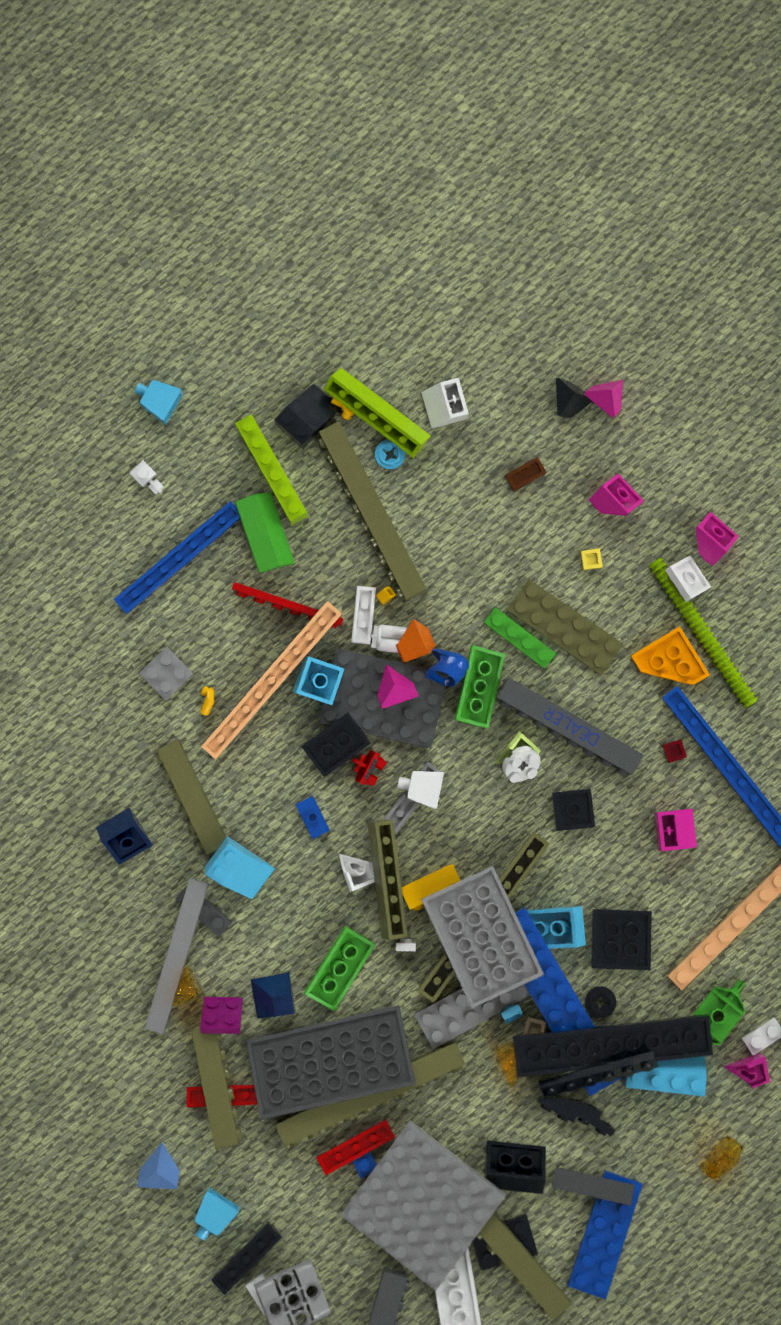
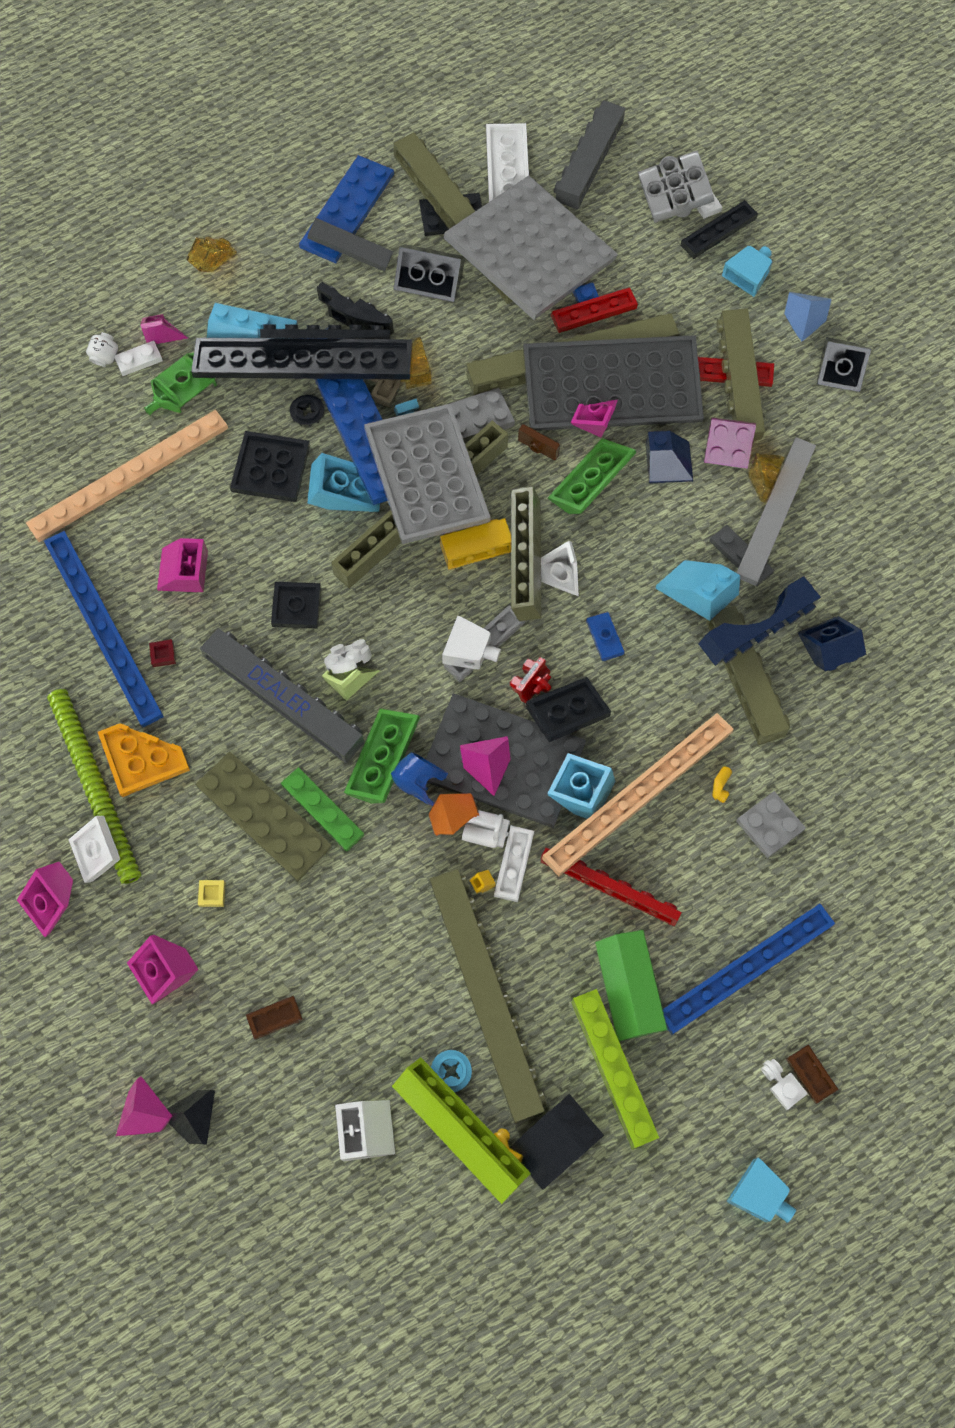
camera: 170 degrees left, 15 degrees down
white plate [396,938,416,952] -> none
none -> reddish brown plate [518,424,560,461]
none -> dark pink slope [571,399,618,438]
none -> dark blue arch [698,576,821,666]
none -> reddish brown plate [786,1044,839,1104]
none -> black slope [817,337,871,392]

